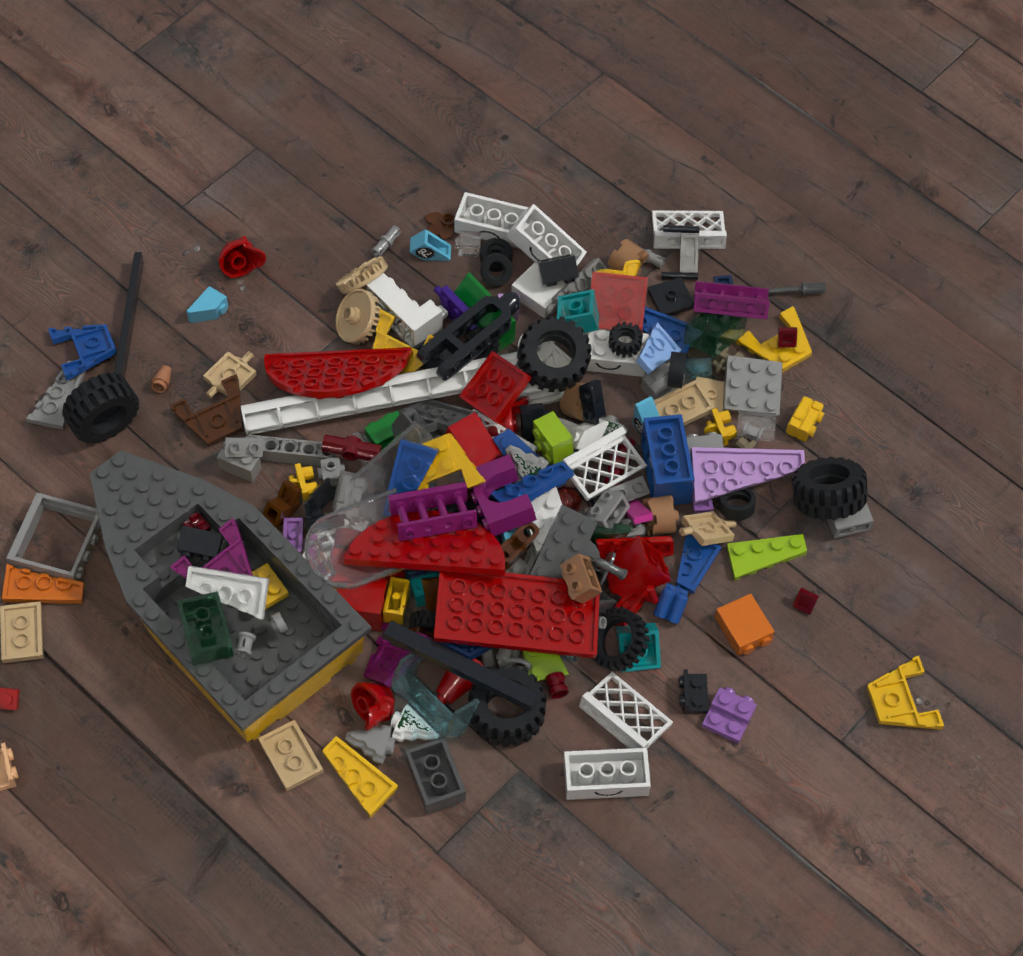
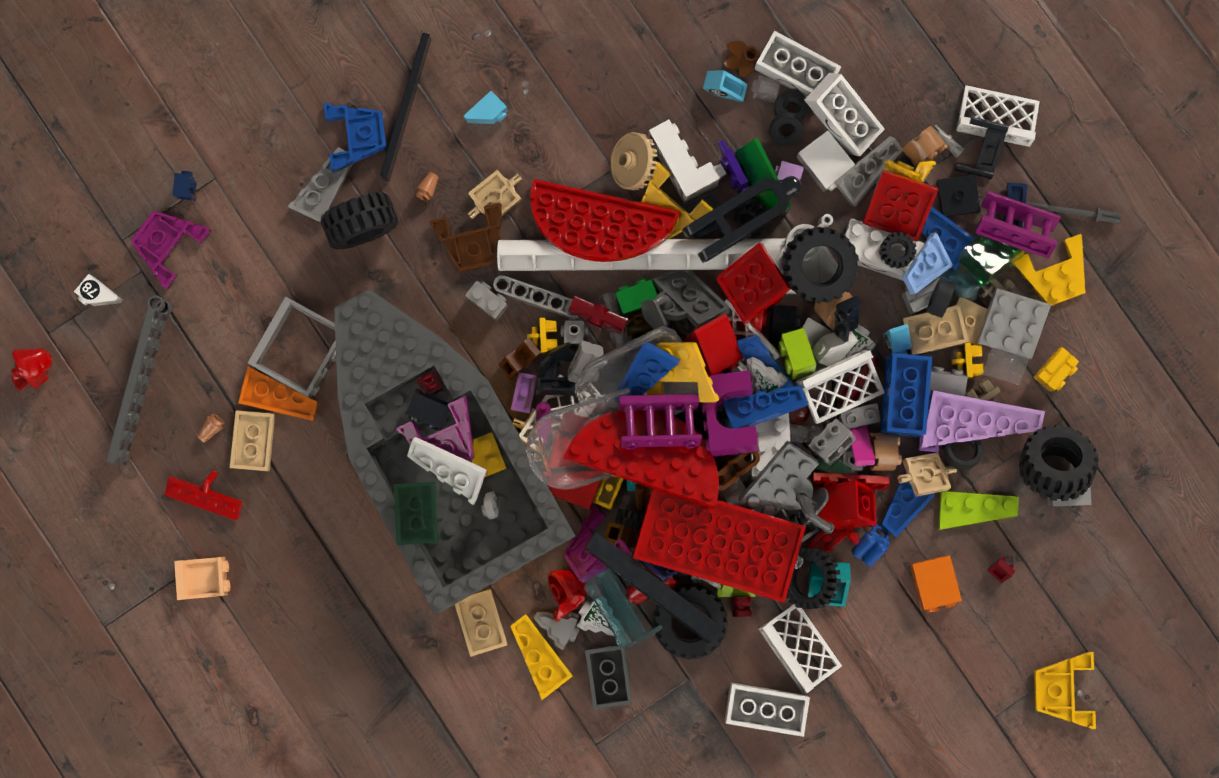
camera: 15 degrees right, 25 degrees up
red head [218,236,266,278] -> none
light grey hinge [223,437,264,457] -> none
light grey bush [233,632,256,659] -> none
tan wheel [336,256,388,294] -> none
light grey pin [371,225,401,257] -> none
black brick [537,253,579,287] -> none
teal slope [557,289,599,333] -> none
medium nougat brick [560,553,602,603] -> none
black bracket [679,669,709,714] -> none
medium lavender plate [702,687,757,744] -> none
light grey bush [740,421,764,444] -> none
dark red tile [777,327,798,347] -> none

